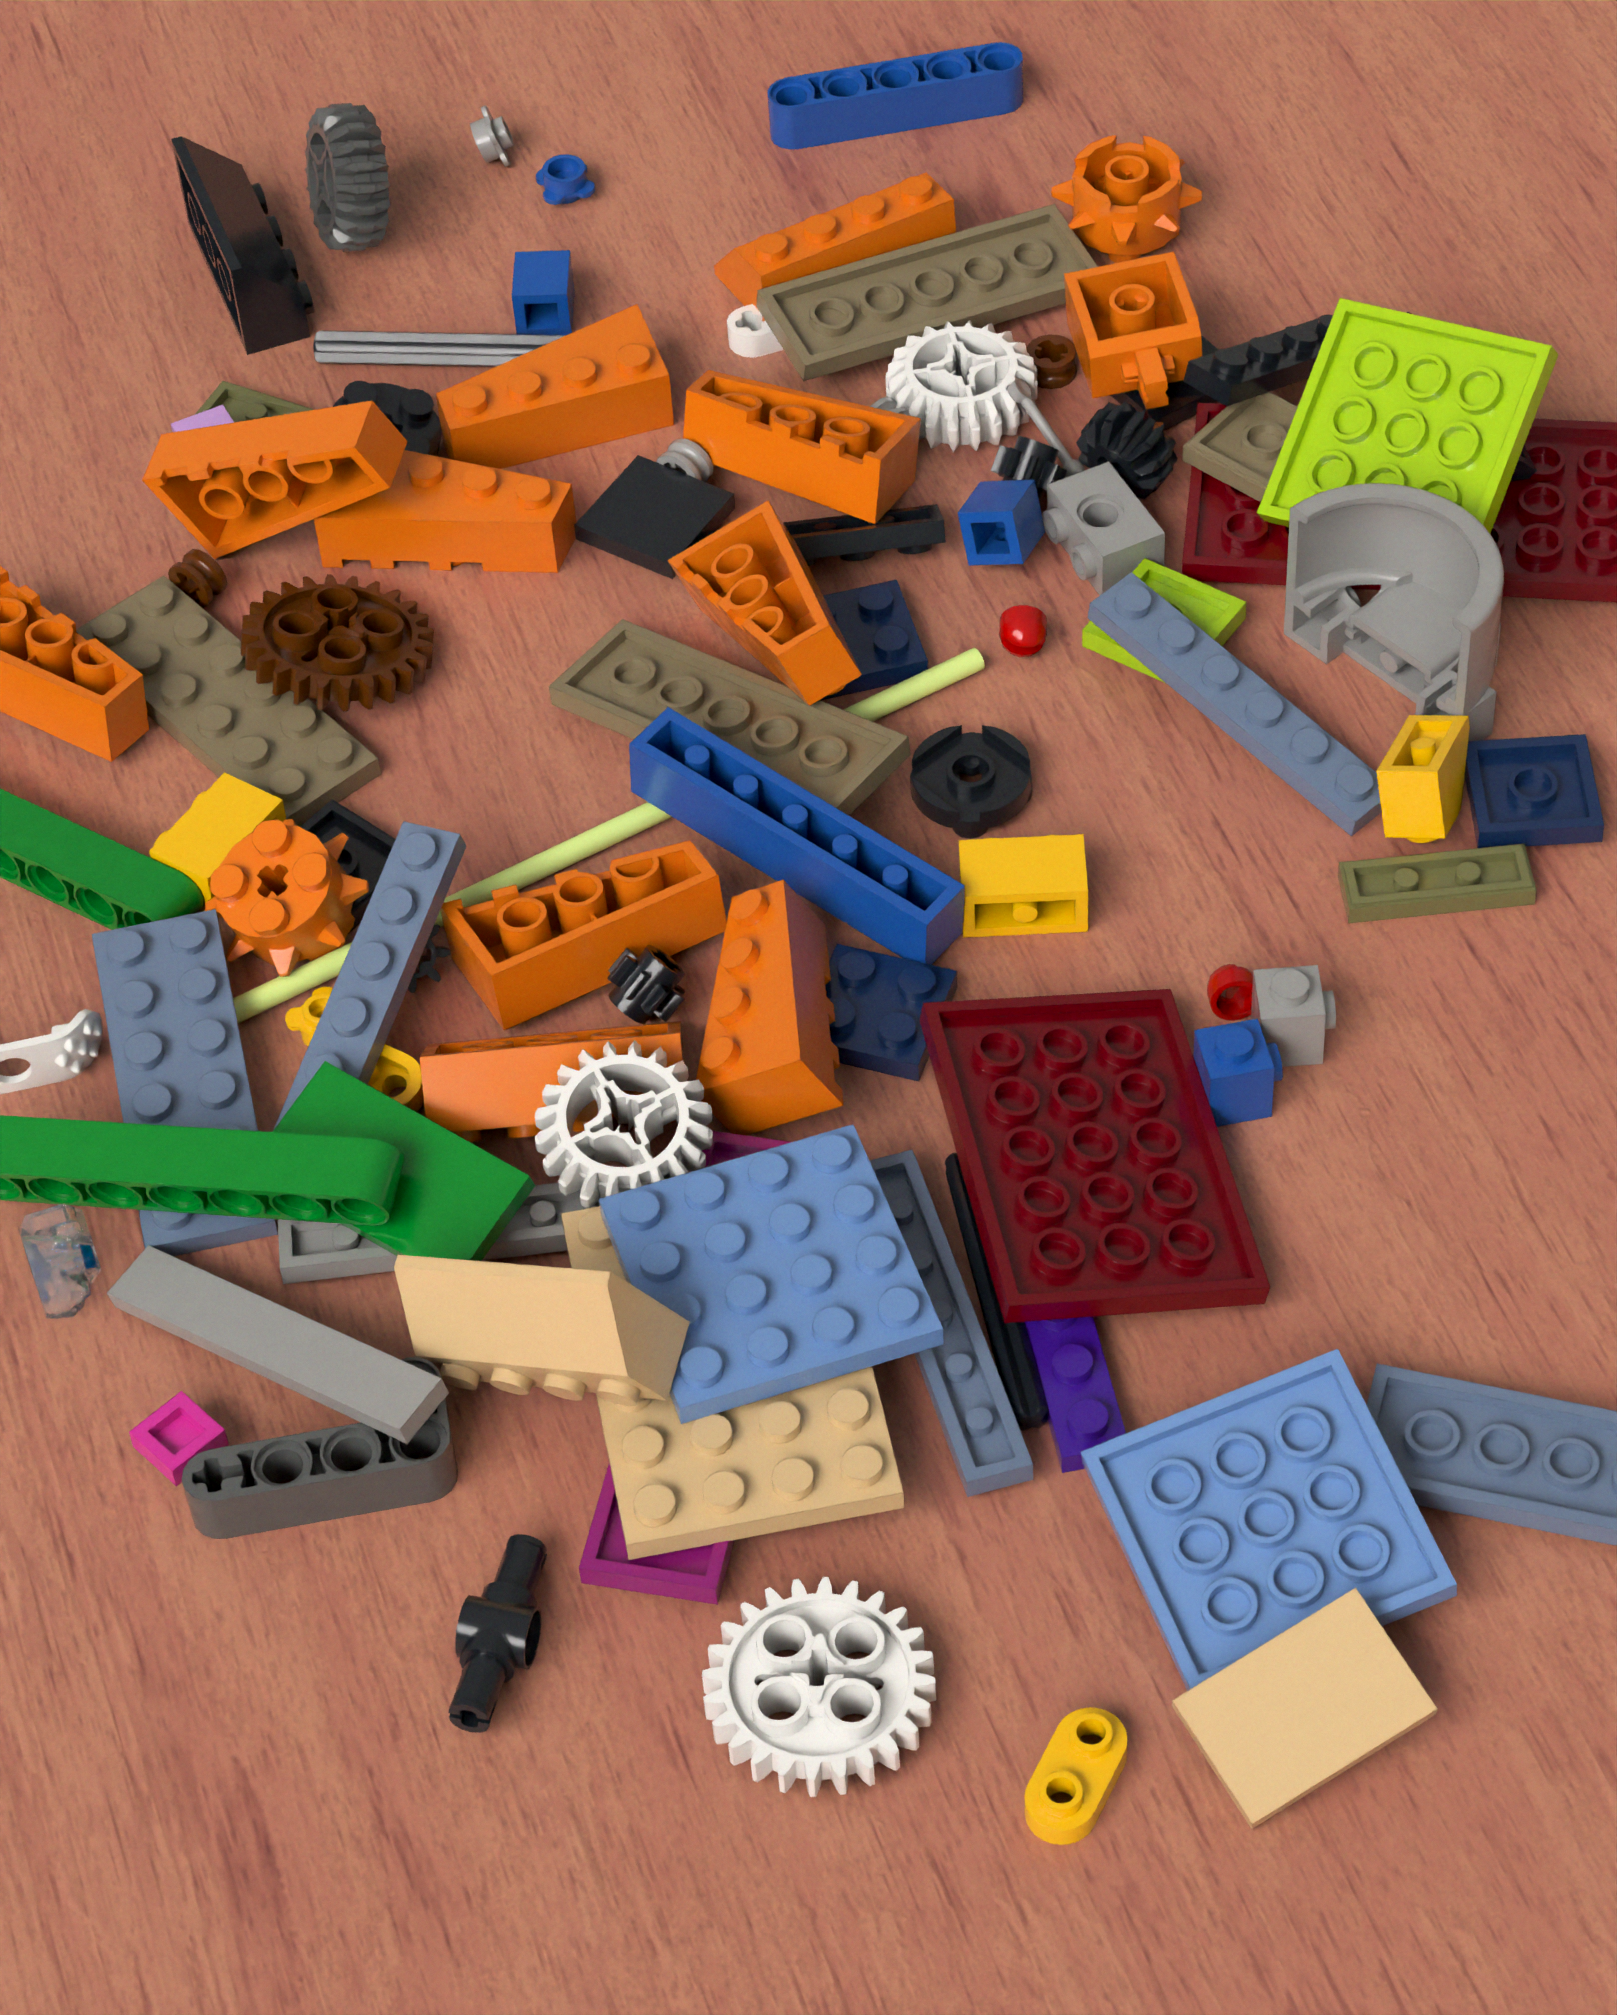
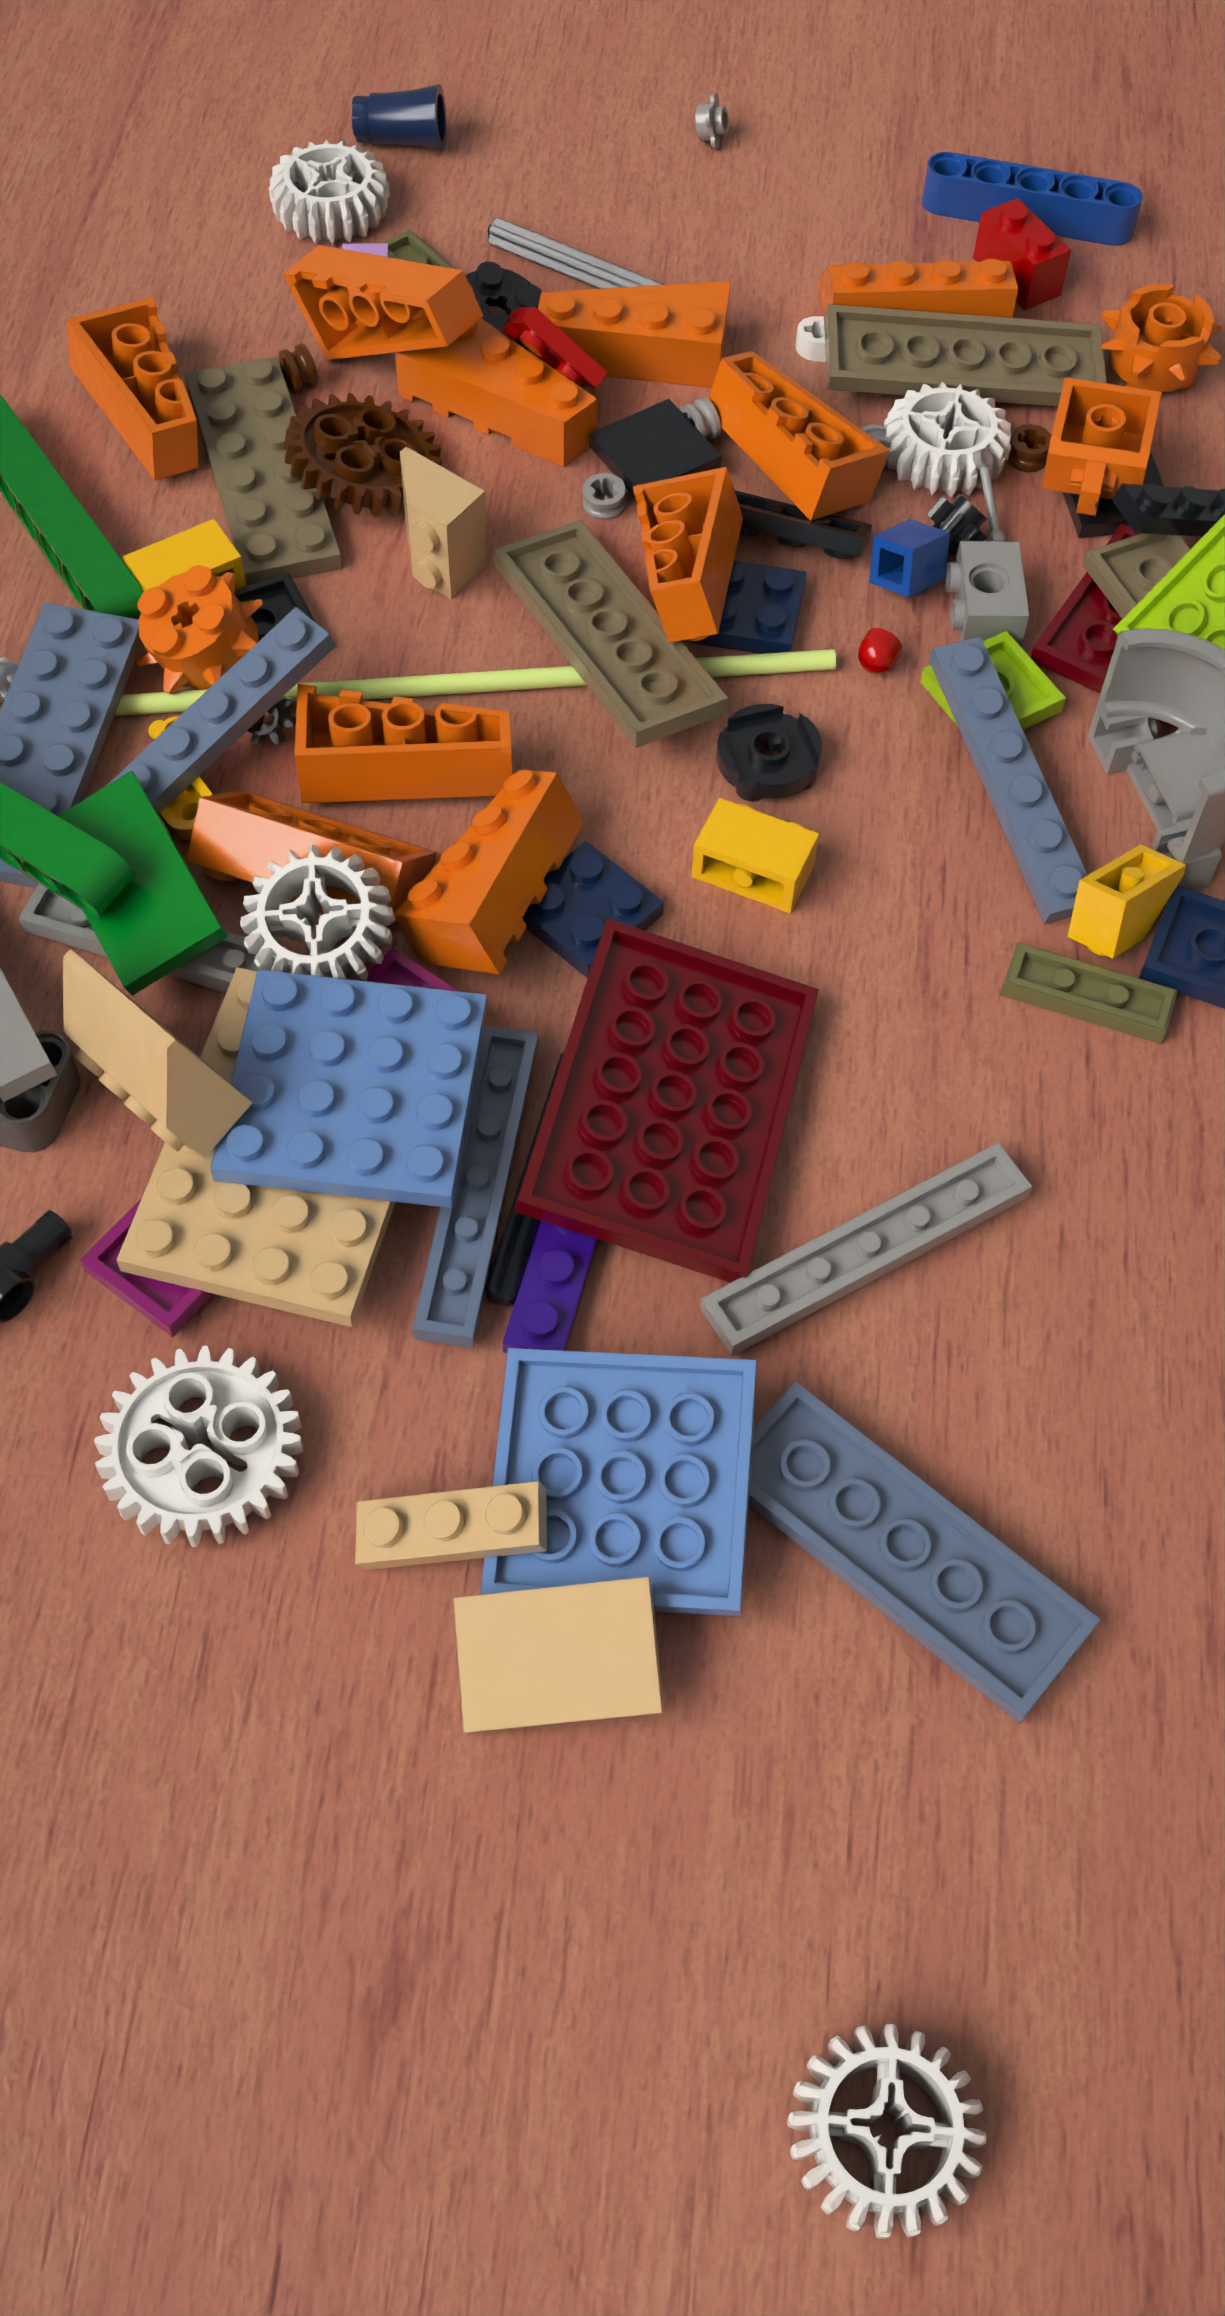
camera: 20 degrees right, 10 degrees up
black slope [171,136,314,355] -> none
dark grey gear [304,103,391,252] -> none
blue brick [512,250,575,335] -> none
blue plate [536,154,595,205] -> none
black gear [607,945,685,1024] -> none
blue brick [629,707,965,965] -> none
yellow plate [1024,1707,1128,1845] -> none
black gear [1076,401,1178,499] -> none
blue brick [1193,1018,1283,1127] -> none
red hinge [1207,964,1253,1021] -> none
light grey brick [1251,965,1336,1067] -> none
none -> white gear [269,139,390,245]
none -> dark blue plant [351,84,447,151]
none -> tan plate [355,1481,547,1570]
none -> tan slope [400,447,488,599]
none -> red plate [501,307,608,388]
none -> light grey bush [583,473,626,520]
none -> light grey plate [700,1142,1032,1356]
none -> red brick [973,198,1071,310]

